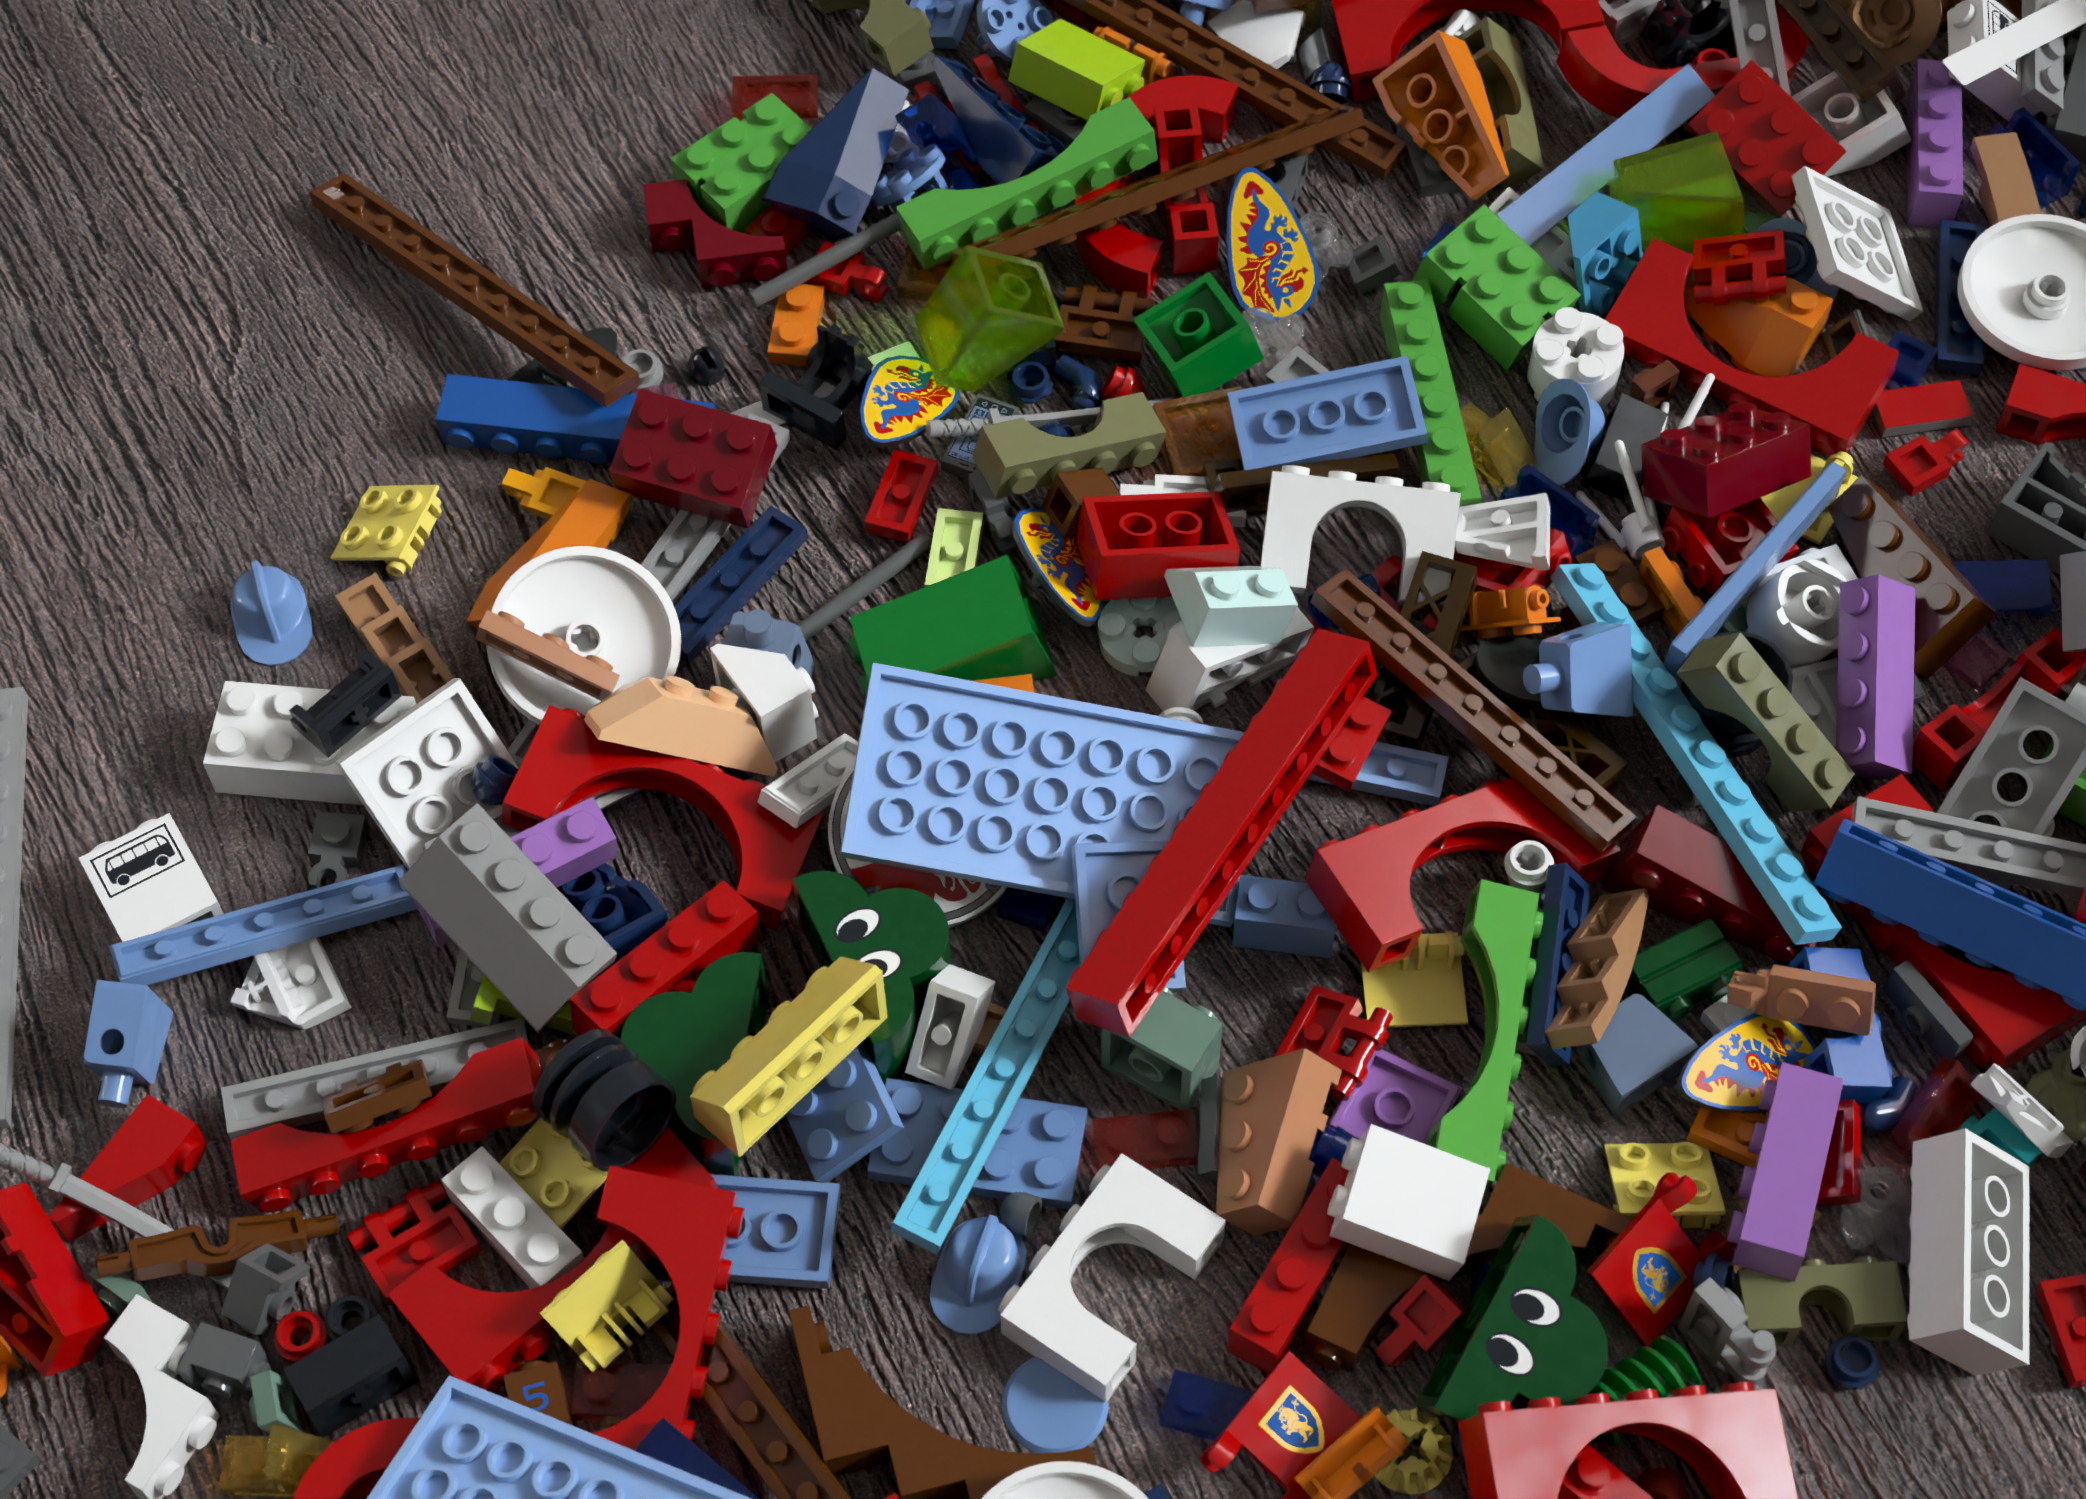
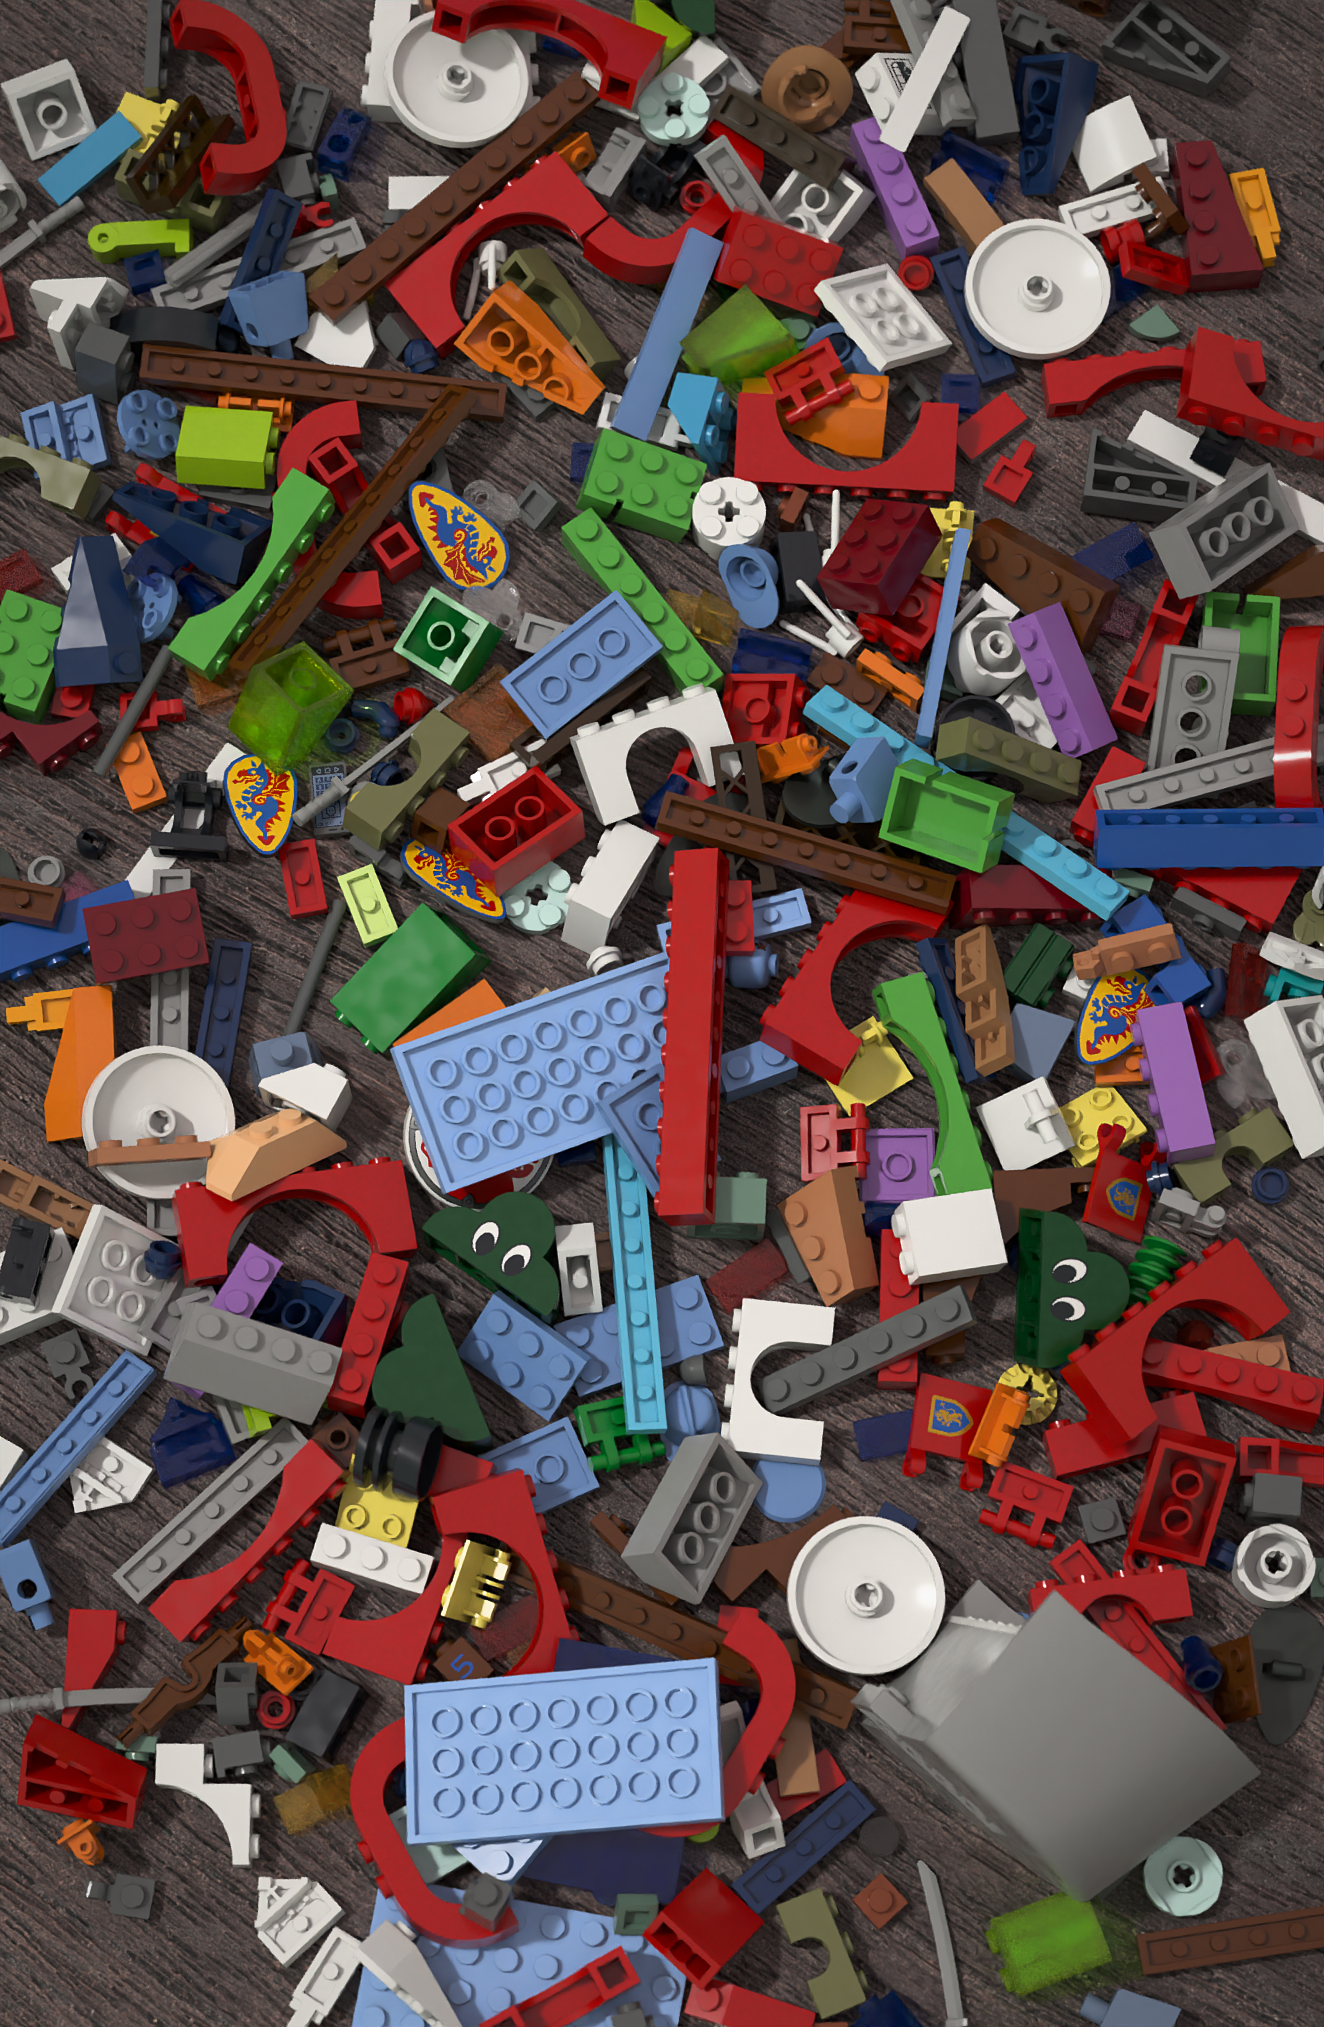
camera: 30 degrees left, 15 degrees up
reddish brown plate [322,1059,432,1134] -> none
light yellow slope [690,956,888,1158] -> none
white tile [757,733,858,828] -> none
light aqua slope [1164,566,1298,647] -> none
red plate [1374,1274,1467,1367] -> none
white wing [1455,493,1550,570] -> none
white cone [1504,840,1554,893] -> none
none -> clear blue slope [149,1397,237,1489]
none -> orange hinge [243,1629,314,1696]
none -> green plate [574,1396,665,1472]
none -> light grey slope [620,1432,763,1604]
none -> medium blue head [725,940,779,989]
none -> dark grey plate [757,1285,978,1416]
none -> bright green piece [878,758,1015,873]
none -> red plate [898,254,934,291]
none -> white plate [976,1076,1076,1170]
none -> sand green plate [1114,868,1154,903]

